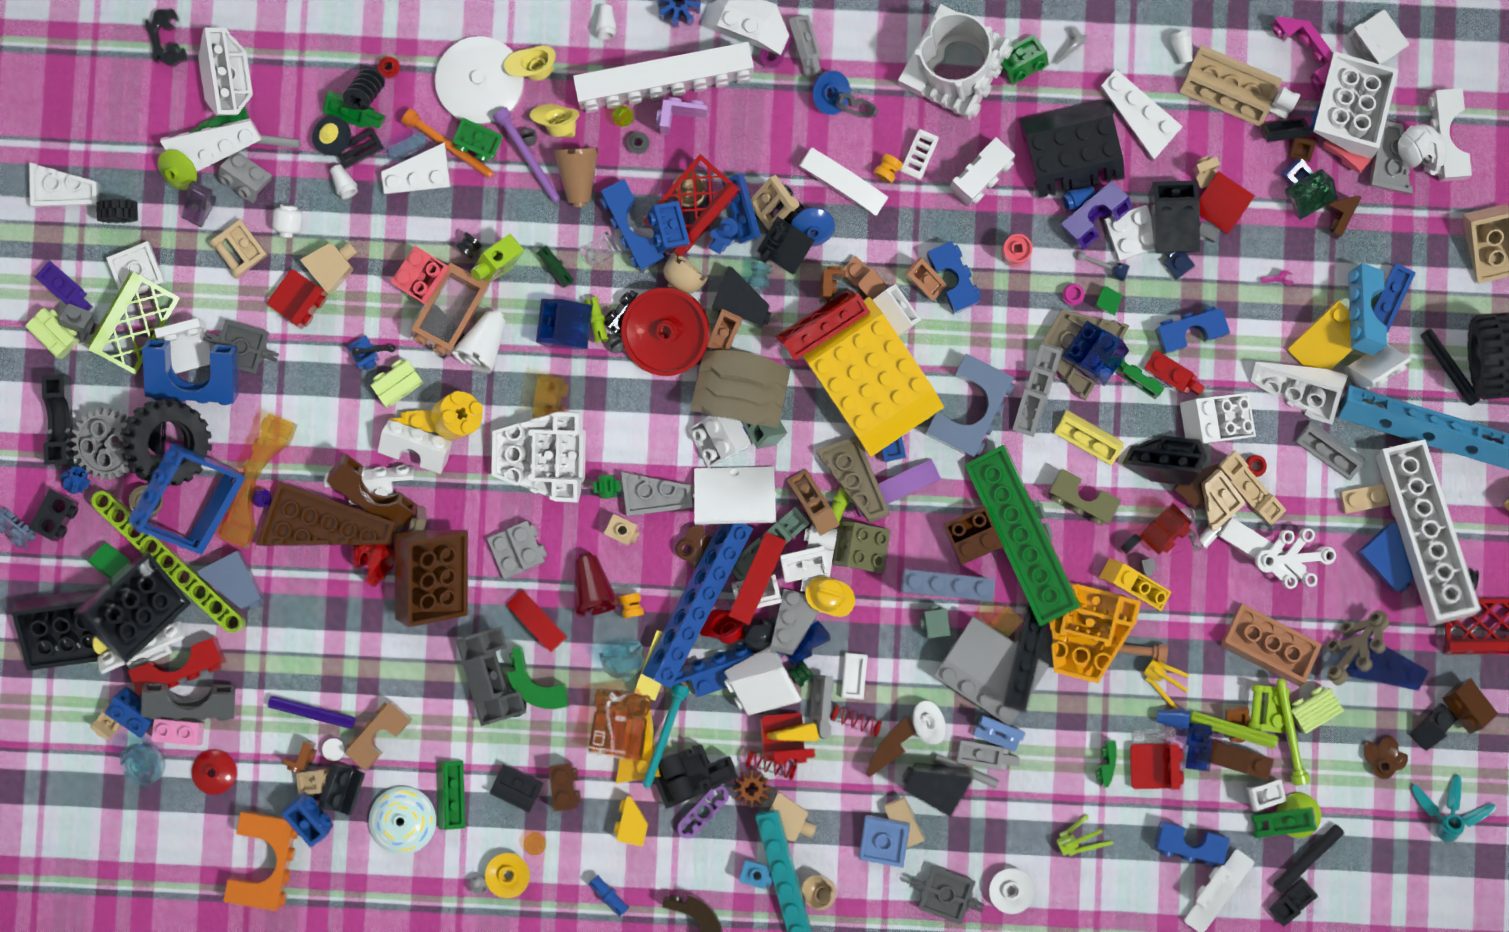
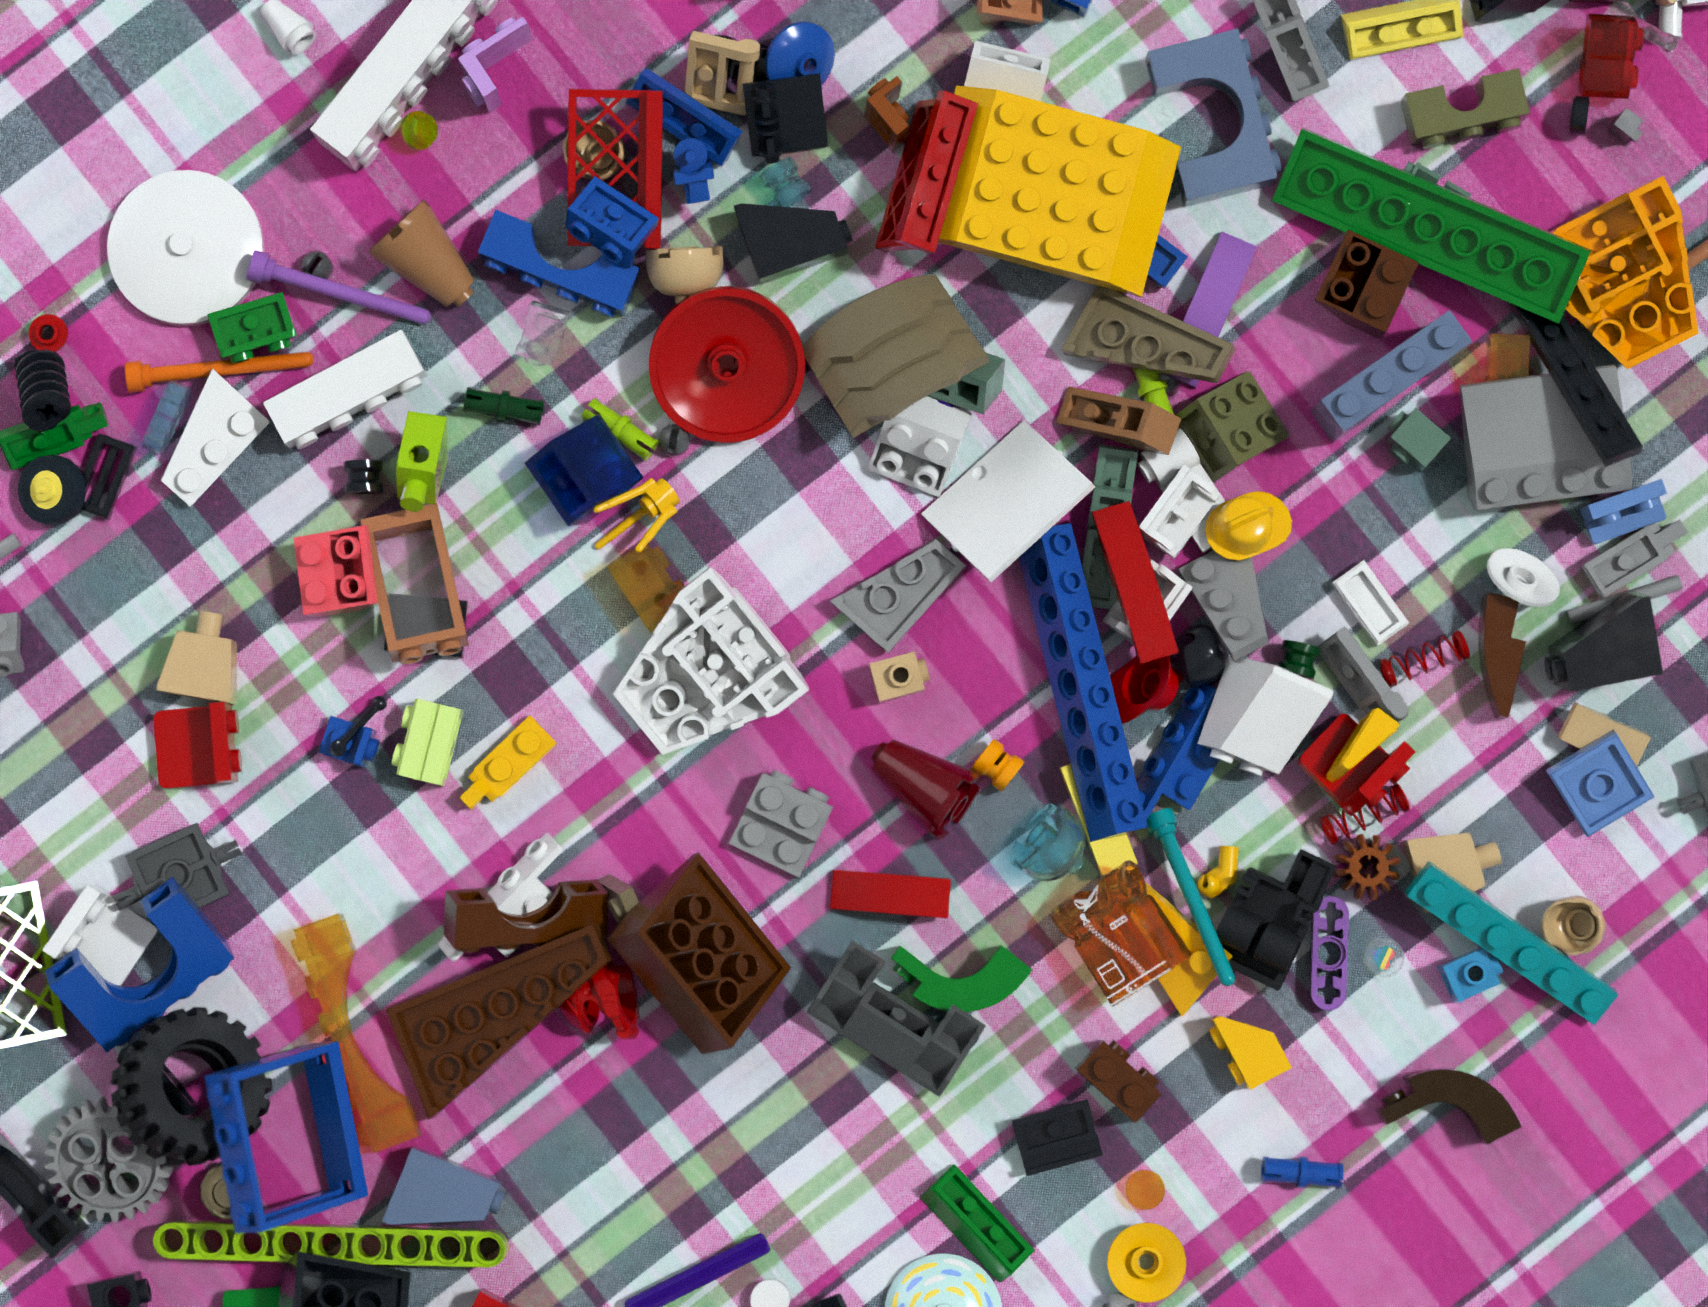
camera: 40 degrees left, 0 degrees up
blue gear [60,466,91,494] -> none
tan plate [209,219,268,279] -> none
dark purple hinge [252,489,272,508] -> none
white head [272,204,302,238] -> none
white cone [330,165,358,199] -> none
medium nougat arch [345,701,412,771] -> none
white arch [378,420,452,474] -> none
yellow brick [431,391,483,441] -> none
white cone [452,310,506,374] -> none
light yellow piece [504,45,556,81] -> none
light yellow piece [530,104,580,138] -> none
green gear [593,475,620,499] -> none
black hinge [604,290,638,335] -> none
dark grey plate [627,132,649,154] -> none
reddish brown plate [675,525,712,568] -> none
nougat slope [708,309,743,350] -> none
clear blue slope [783,621,831,665] -> none
nougat slope [842,256,888,300] -> none
yellow slope [1099,558,1171,611] -> none
none -> white brick [263,329,427,449]
none -> yellow plant [593,478,680,553]
none -> yellow arm [1197,846,1239,898]
none -> clear tile [1364,938,1405,977]

